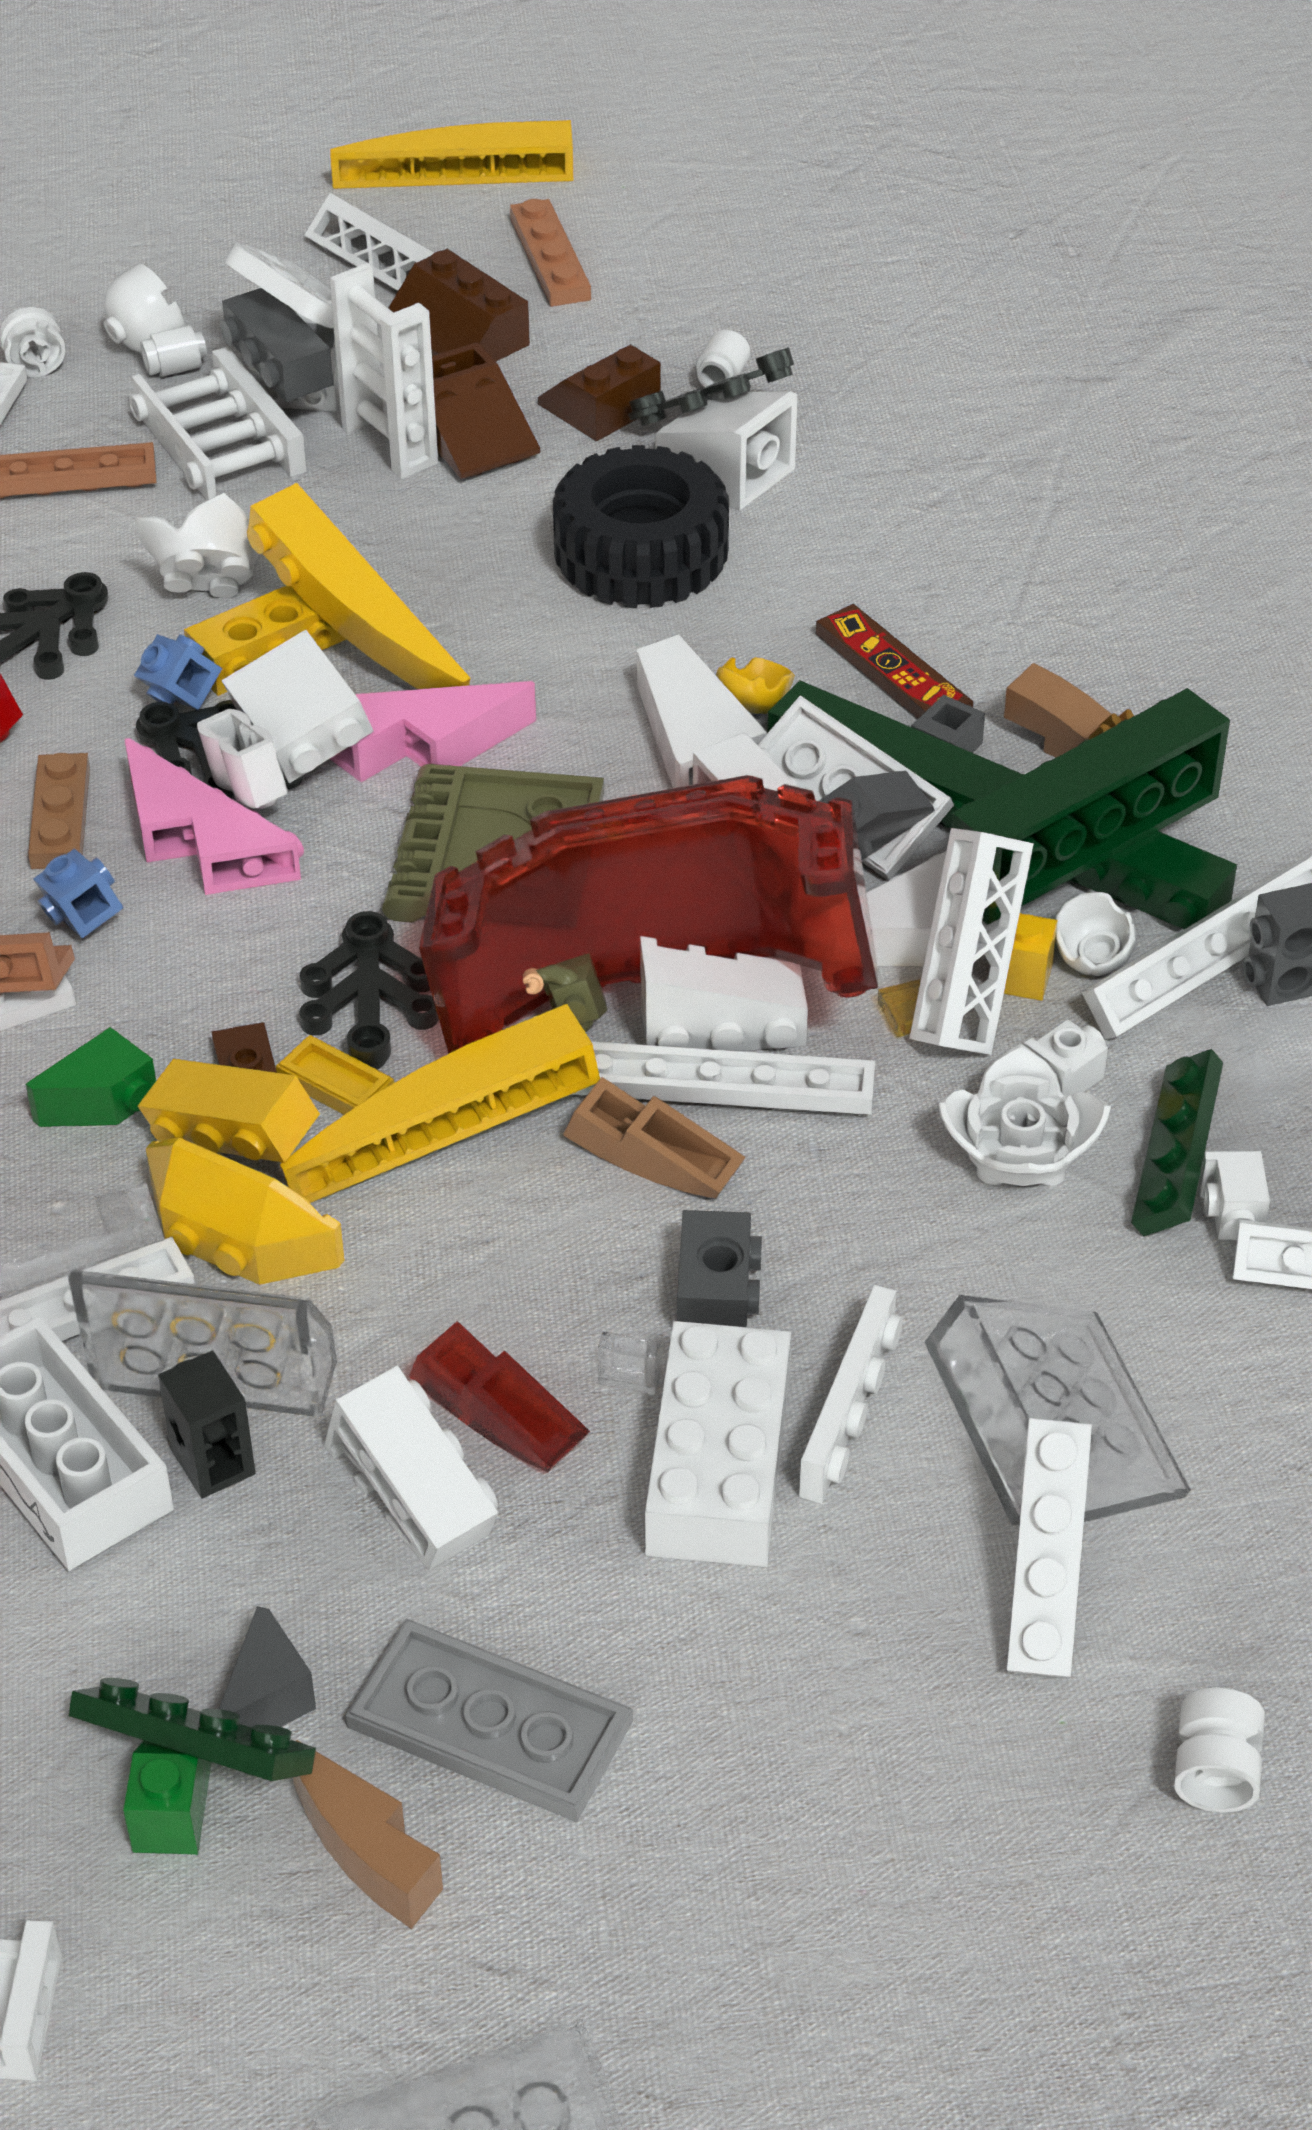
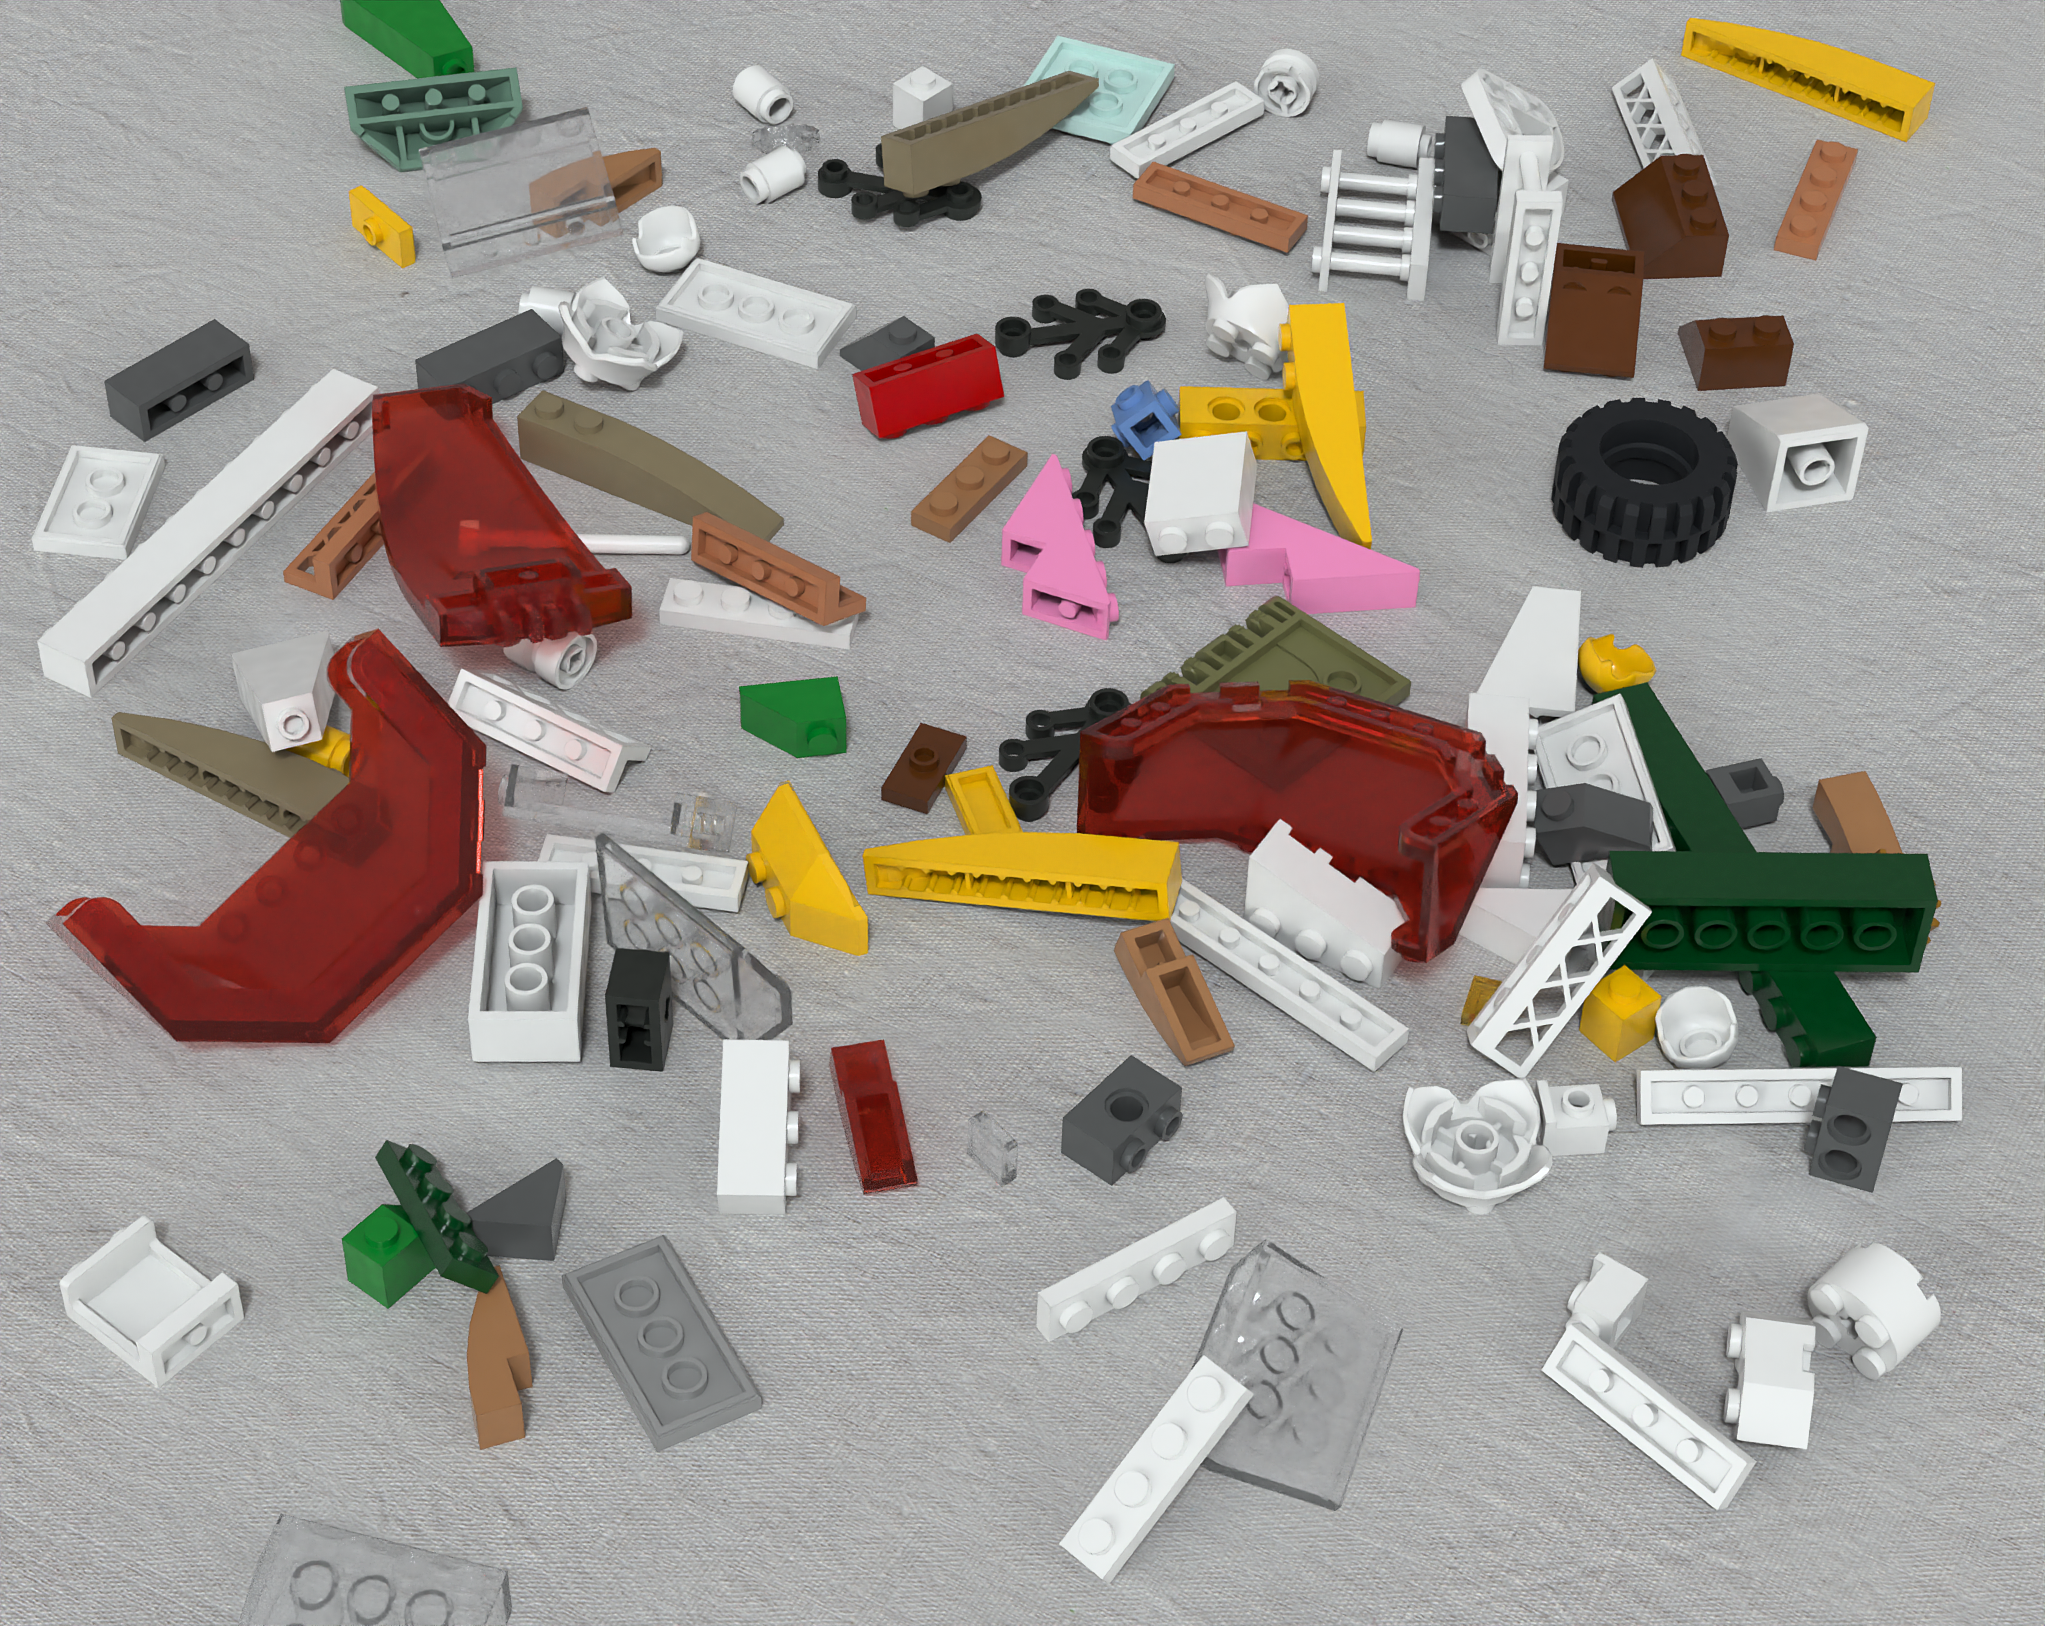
camera: 35 degrees right, 0 degrees up
medium blue brick [33,848,124,938] -> none
white cylinder [104,264,185,353] -> none
yellow brick [138,1058,320,1163] -> none
white brick [197,709,288,809] -> none
olive piece [523,953,608,1032] -> none
pearl dark grey plant [629,347,794,426] -> none
white brick [645,1321,791,1567] -> none
white brick [696,330,750,392] -> none
tile [816,604,974,719] -> none
dark green plate [1131,1048,1223,1236] -> none

